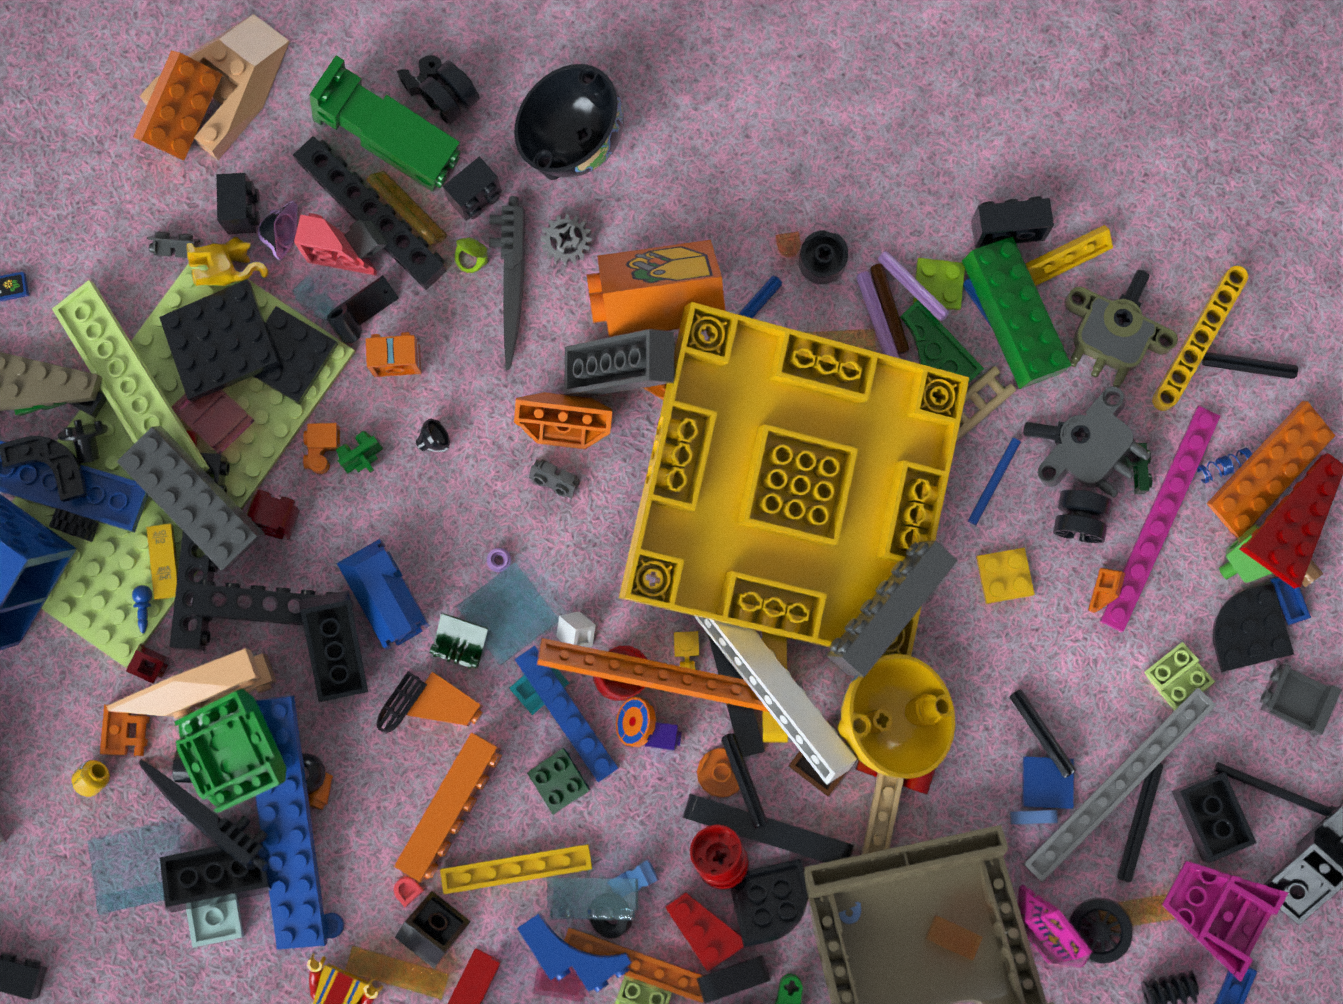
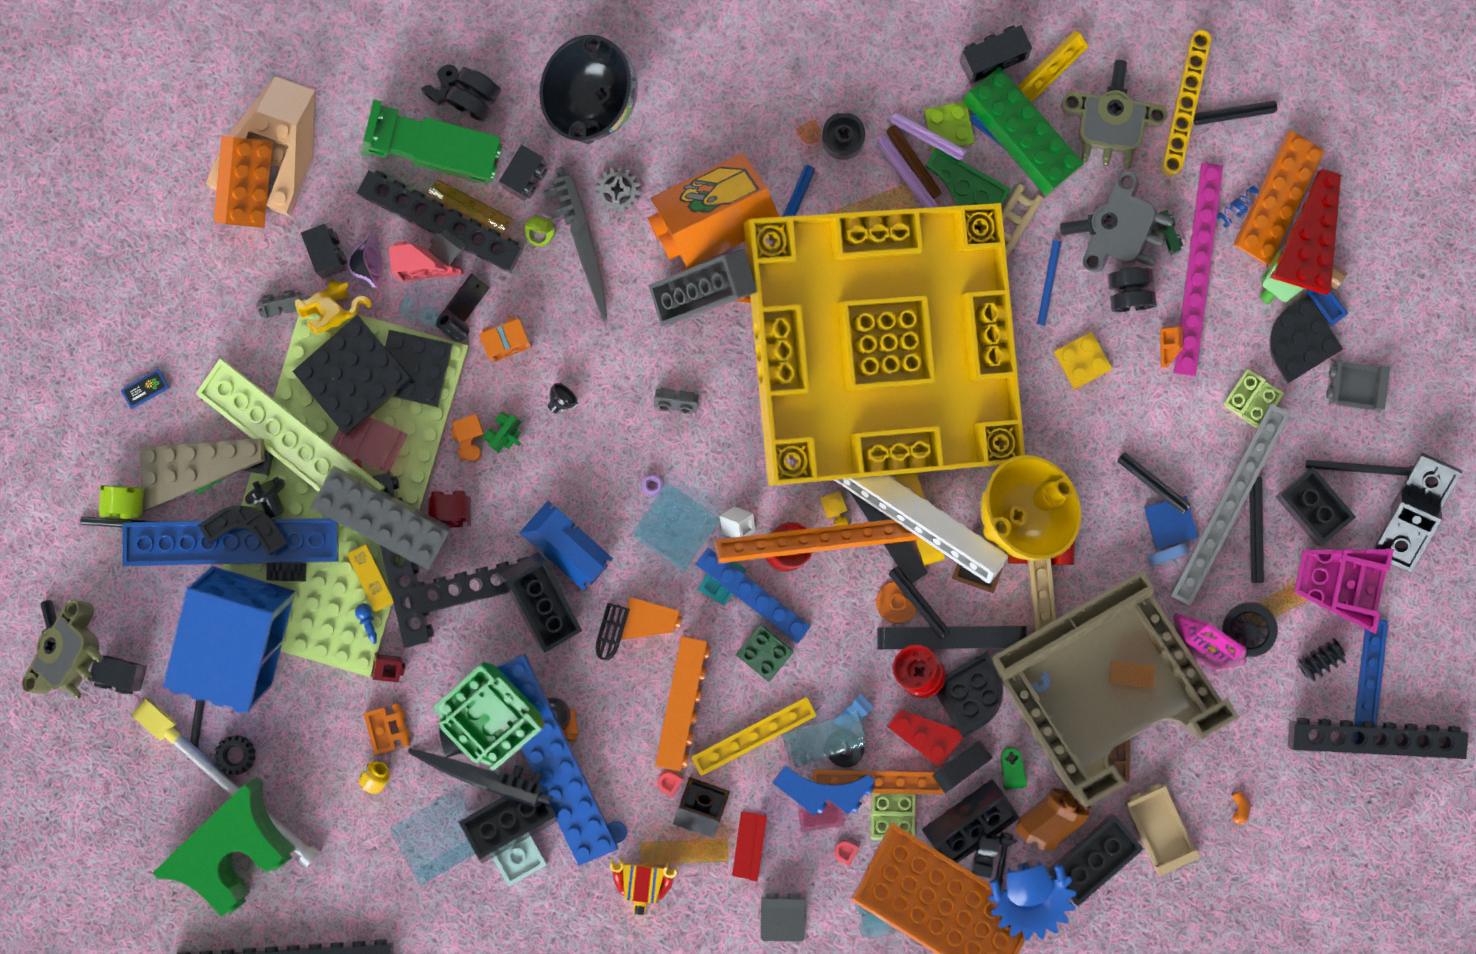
camera: 15 degrees left, 5 degrees up
light nougat wedge [107,648,277,719] -> none
hinge [429,613,489,669] -> none
orange wedge [514,392,613,449] -> none
orange tile [616,697,656,747] -> none
dark purple brick [645,722,682,751] -> none
dark grey brick [826,541,958,677] -> none

